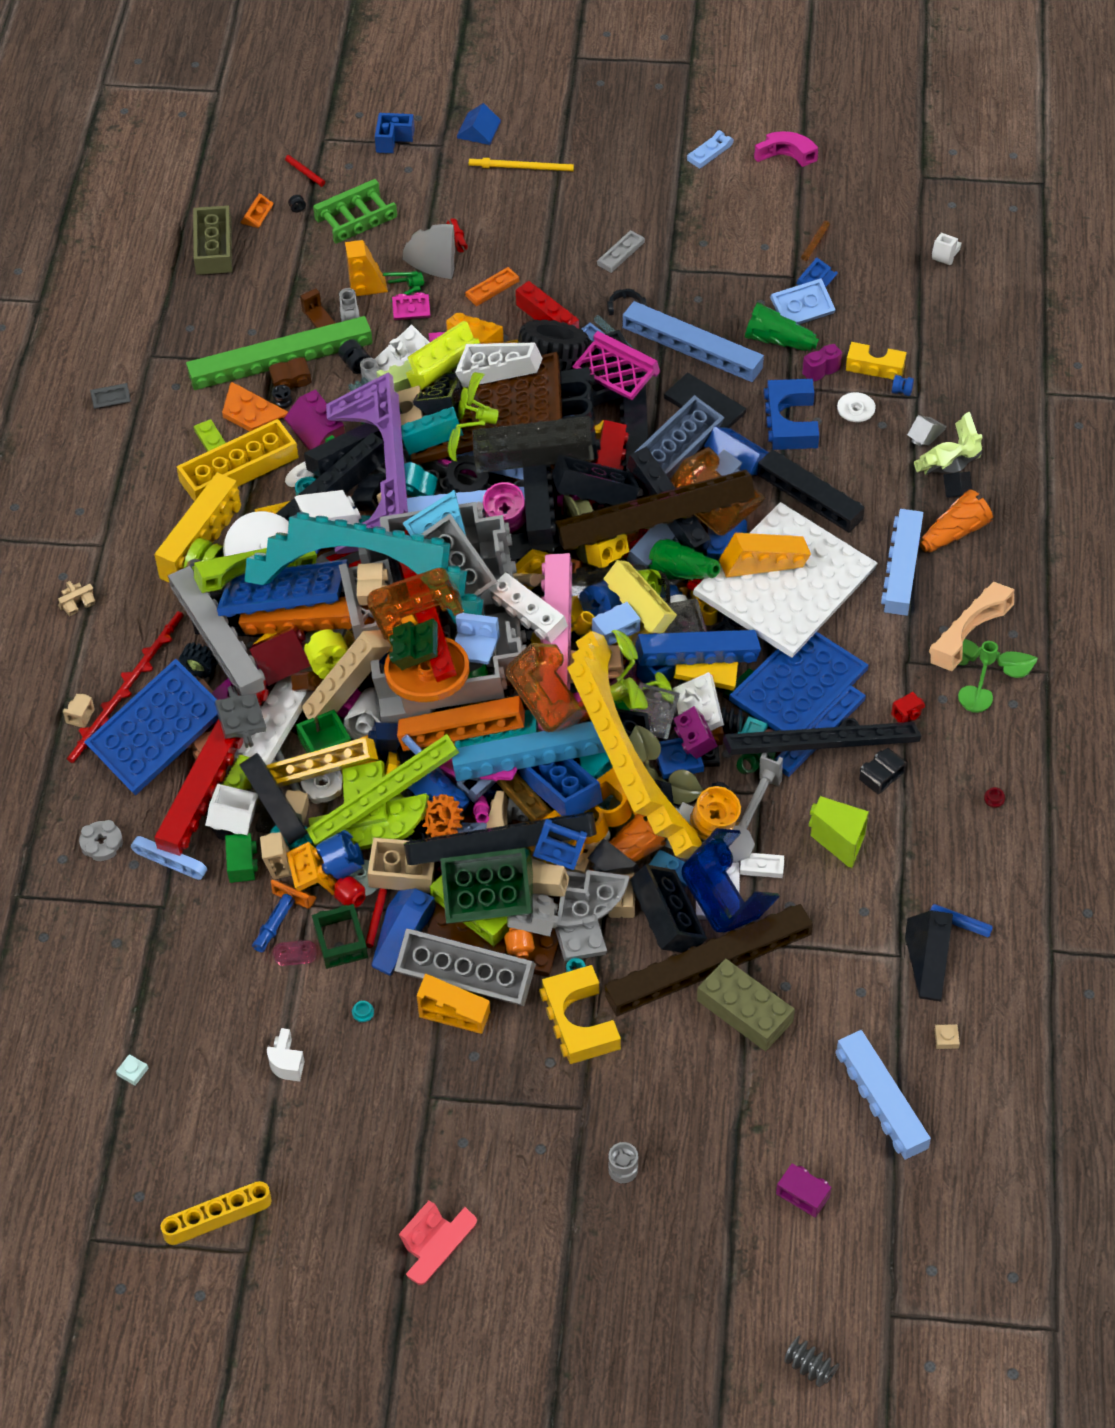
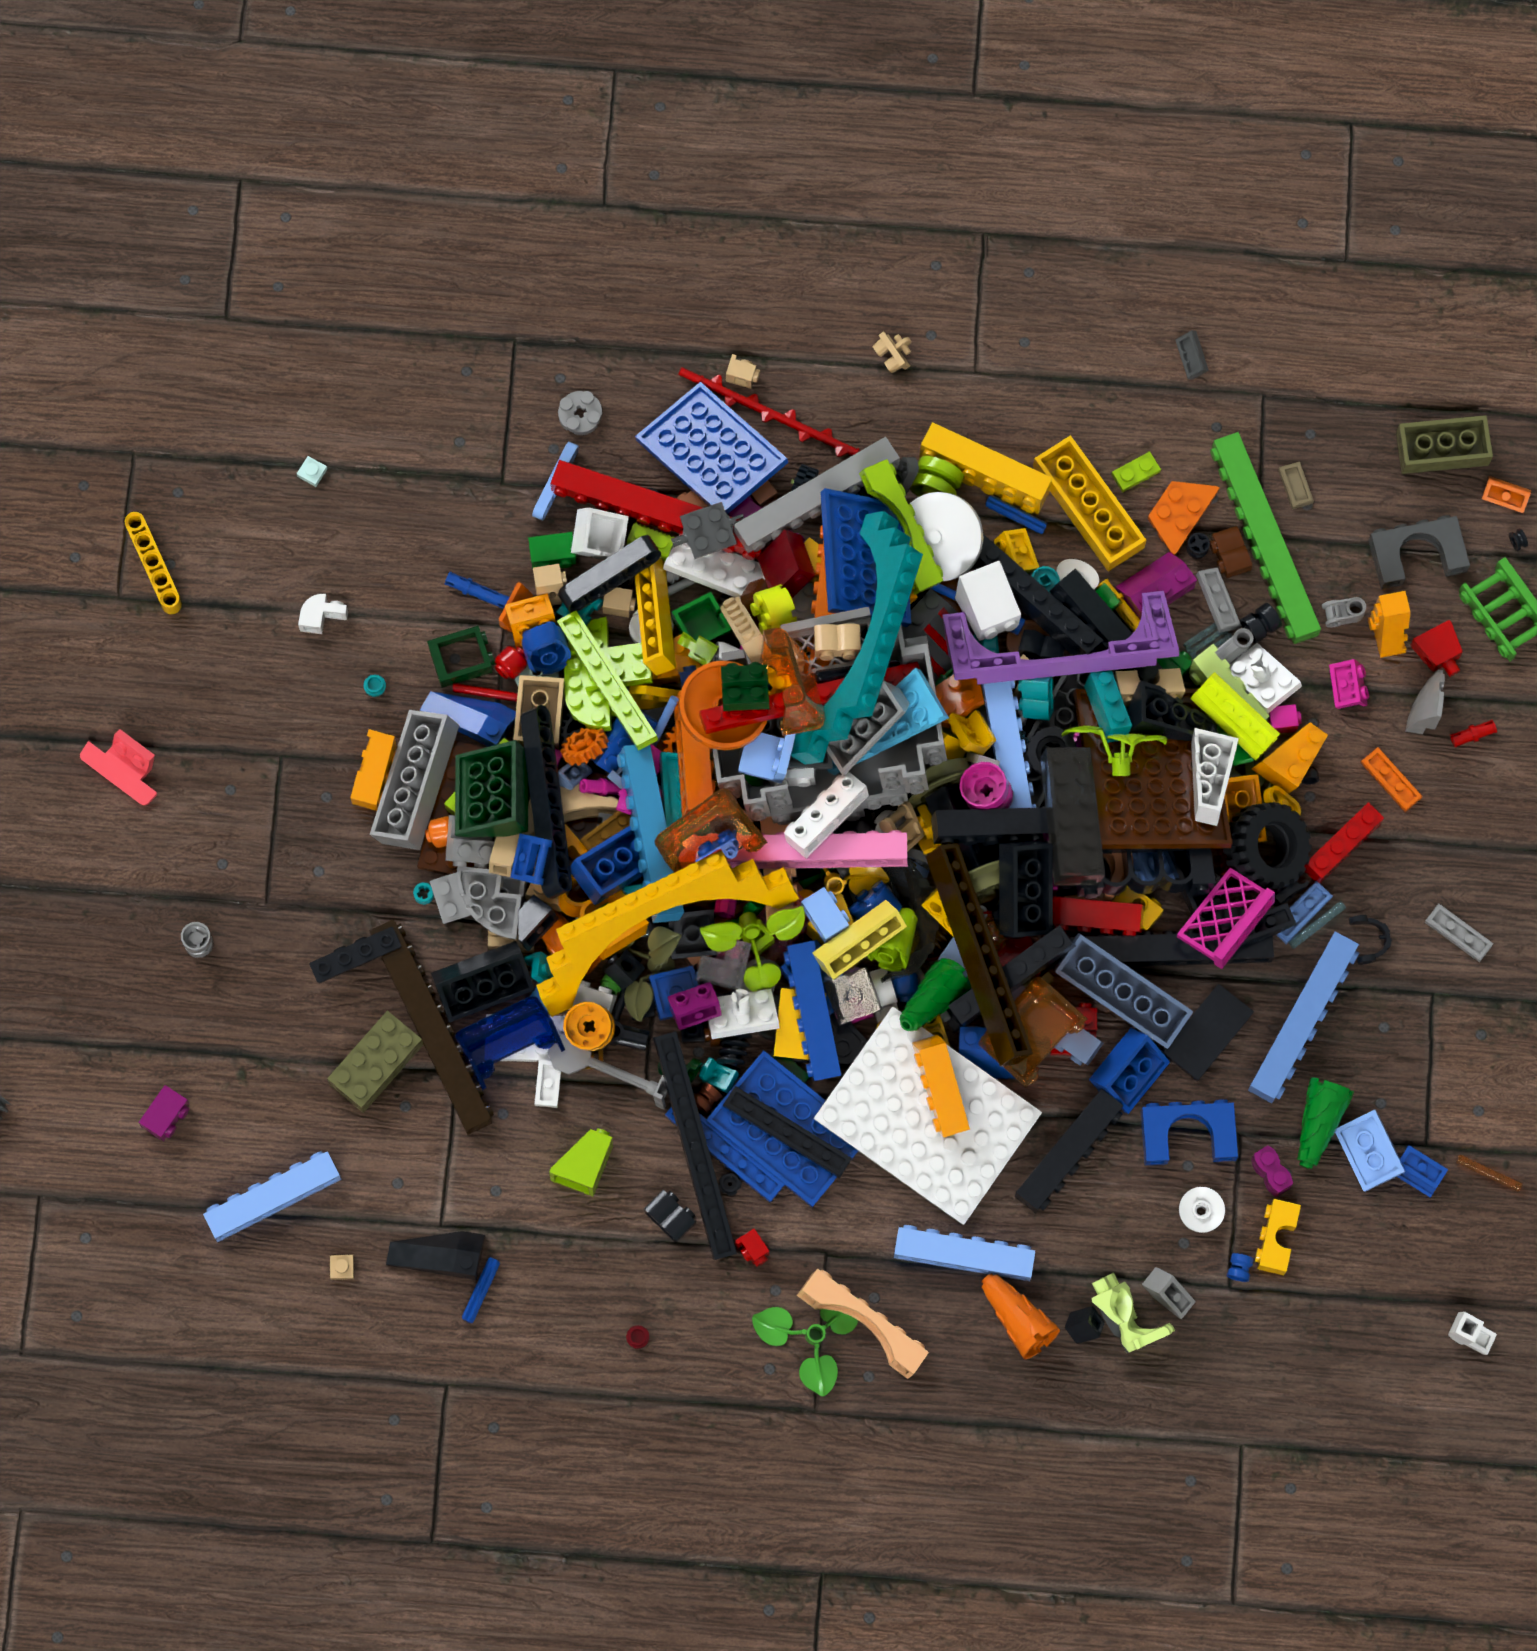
camera: 85 degrees right, 20 degrees up
clear pink plate [273,941,317,966] -> none
reddish brown bracket [300,288,335,328] -> none
green plant [382,271,424,302] -> none
yellow arch [539,965,621,1064] -> none
none -> black bracket [309,927,401,984]
none -> teal bracket [524,951,553,983]
none -> lime plate [677,632,719,665]
none -> blue hinge [695,829,739,862]
none -> black tile [723,1086,852,1179]
none -> blue axle [985,495,1047,534]
none -> light grey tile [1196,567,1241,633]
none -> dark tan tile [1278,461,1314,510]
none -> dark grey arch [1368,515,1470,590]
none -> red torso [1410,619,1463,677]

